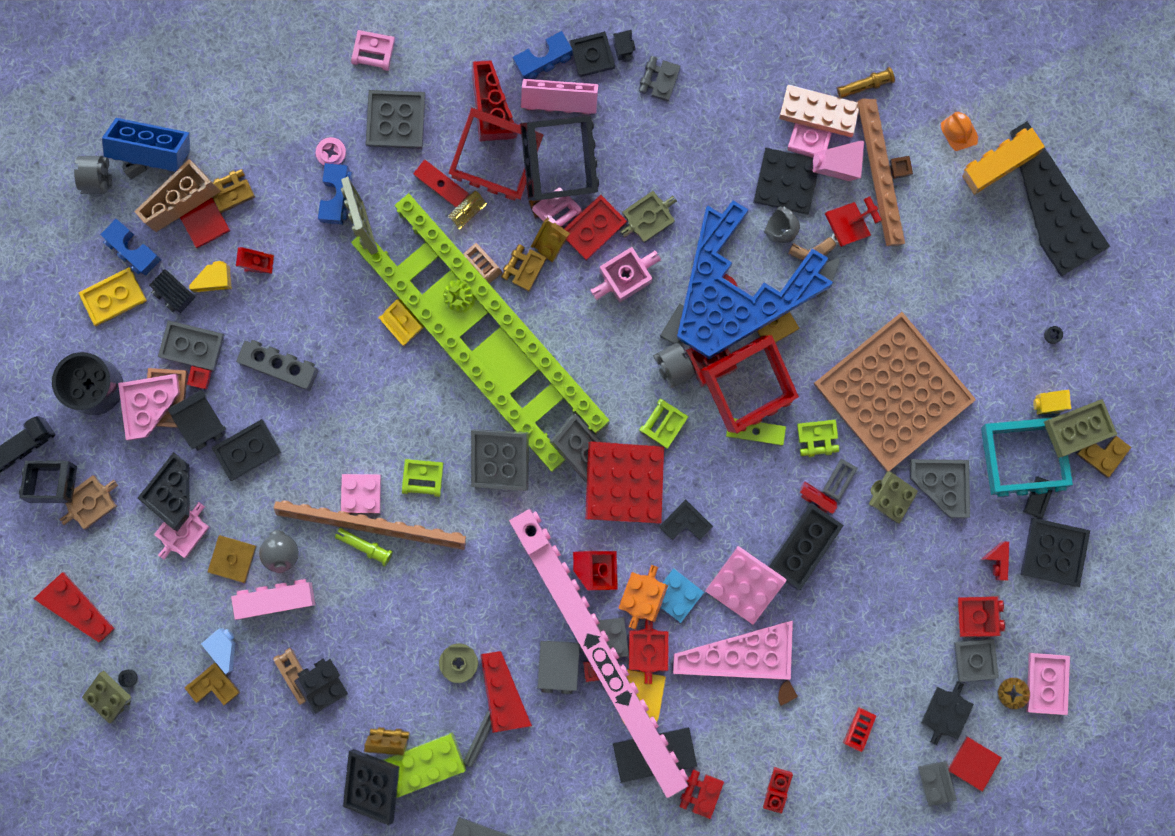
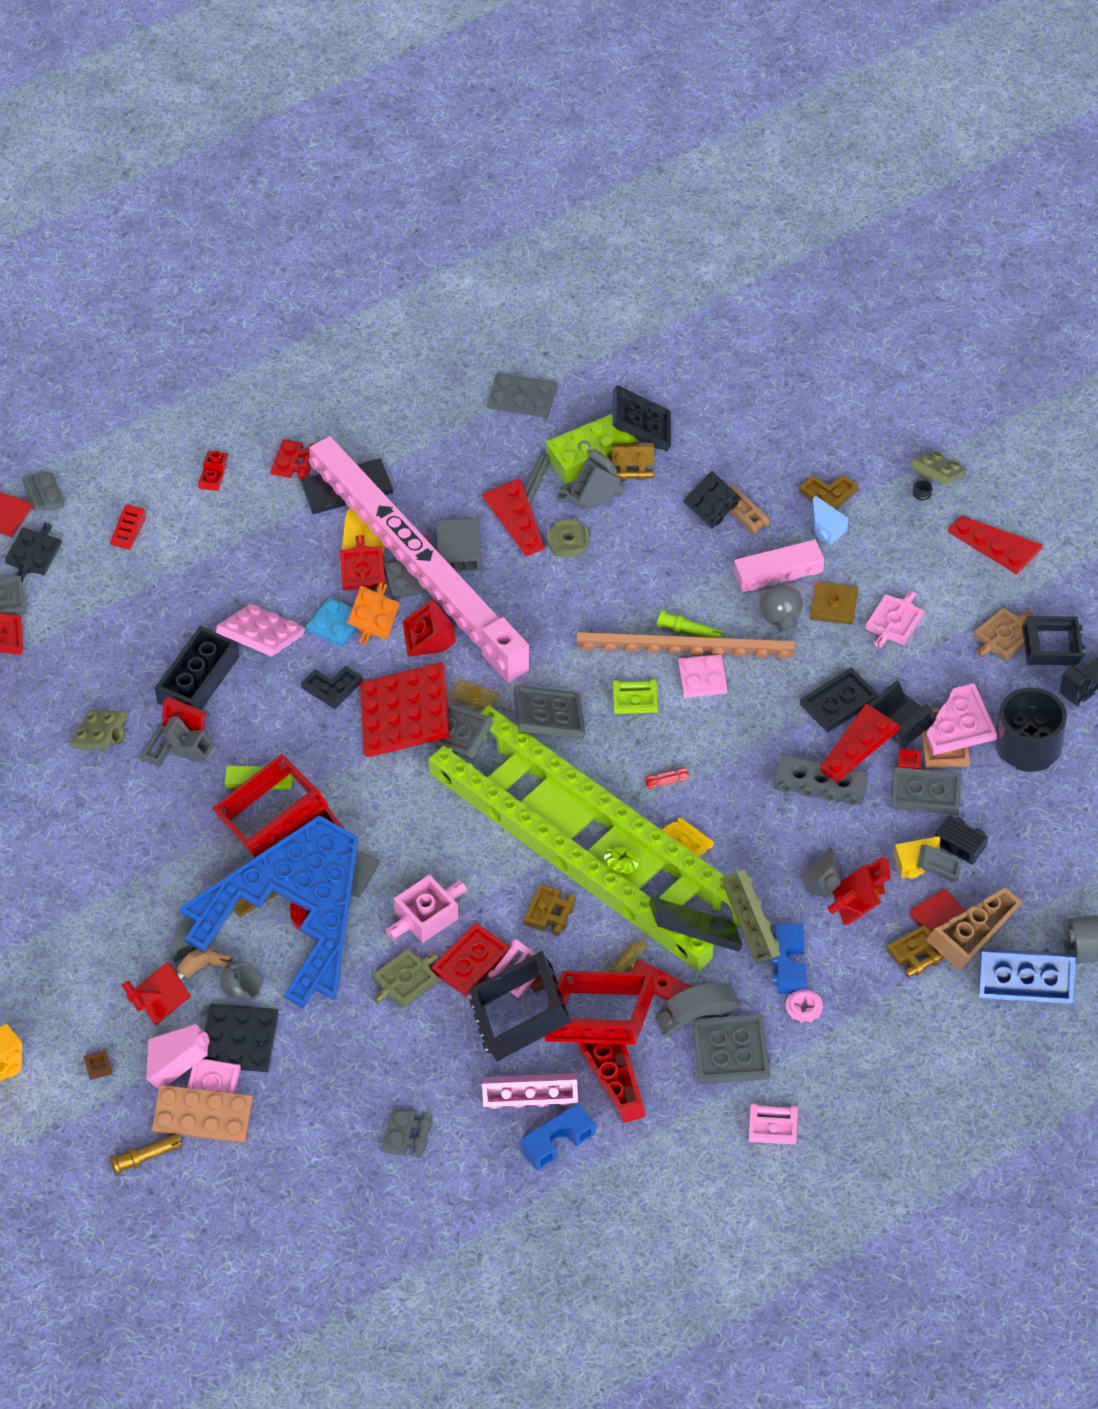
camera: 175 degrees right, 30 degrees down
yellow tile [78,267,147,327] -> none
blue arch [100,219,162,276] -> none
black plate [138,452,190,532] -> none
nougat slope [463,243,502,284] -> none
pearl gold plate [530,217,570,263] -> none
black plate [569,31,615,78] -> none
black brick [613,30,636,62] -> none
lime plate [639,399,689,449] -> none
dark grey brick [653,343,695,388] -> none
bright pink wing [673,620,793,680] -> none
reddish brown tile [778,679,798,706] -> none
lime plate [797,419,839,457] -> none
nougat plate [813,312,976,472] -> none
nougat plate [857,99,905,246] -> none
dark grey plate [910,459,970,518] -> none
orange piece [941,112,978,151] -> none
none -> dark grey brick [161,716,215,762]
none -> clear yellow plate [450,680,499,710]
none -> dark grey torso [558,440,624,509]
none -> axle [645,767,689,789]
none -> black tile [649,896,743,952]
none -> dark grey arch [655,983,741,1037]
none -> dark grey slope [800,848,841,898]
none -> red wing [820,704,899,783]
none -> red plate [827,864,881,926]
none -> dark grey tile [917,844,962,882]

